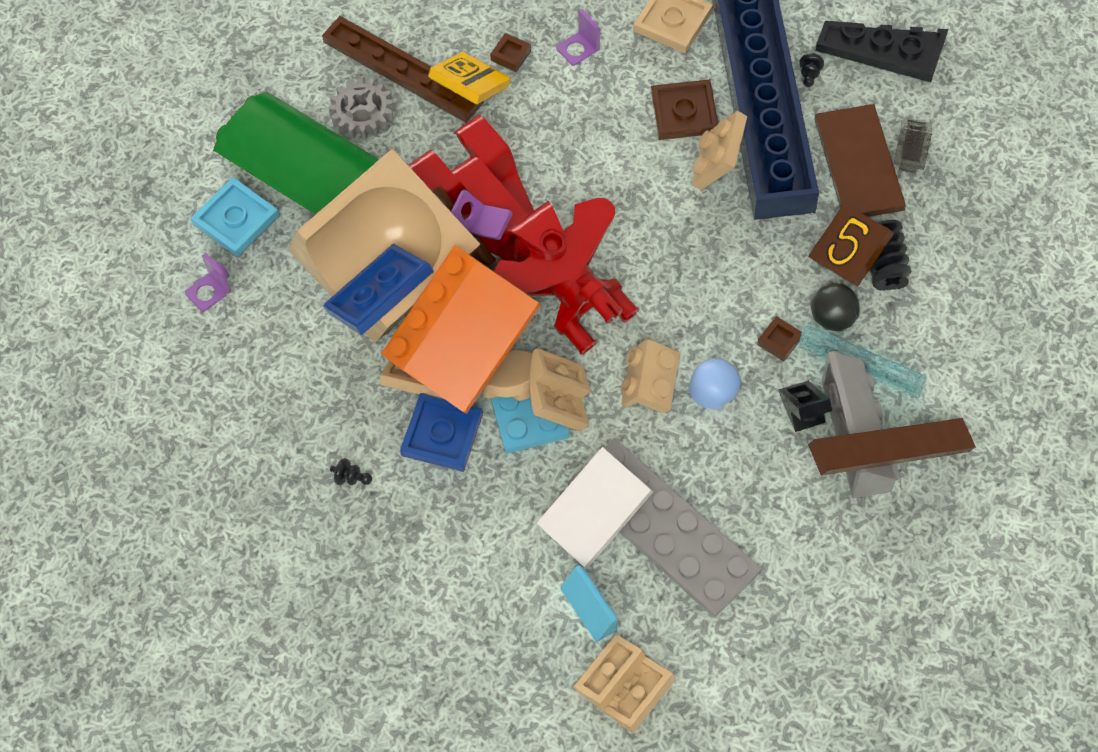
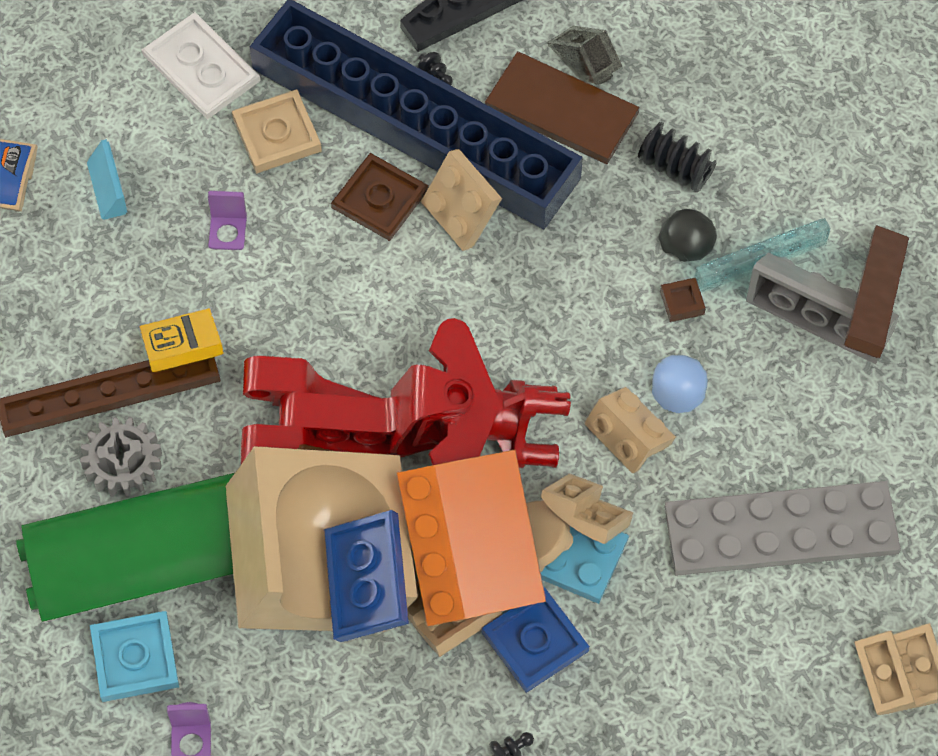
camera: 55 degrees left, 0 degrees up
medium lavender bracket [451,190,513,240] -> none
reddish brown plate [490,33,531,72] -> none
white tile [537,447,653,568] -> none
medium azure slope [560,565,617,642] -> none
black slope [778,380,832,432] -> none
reddish brown tile [808,204,894,287] -> none

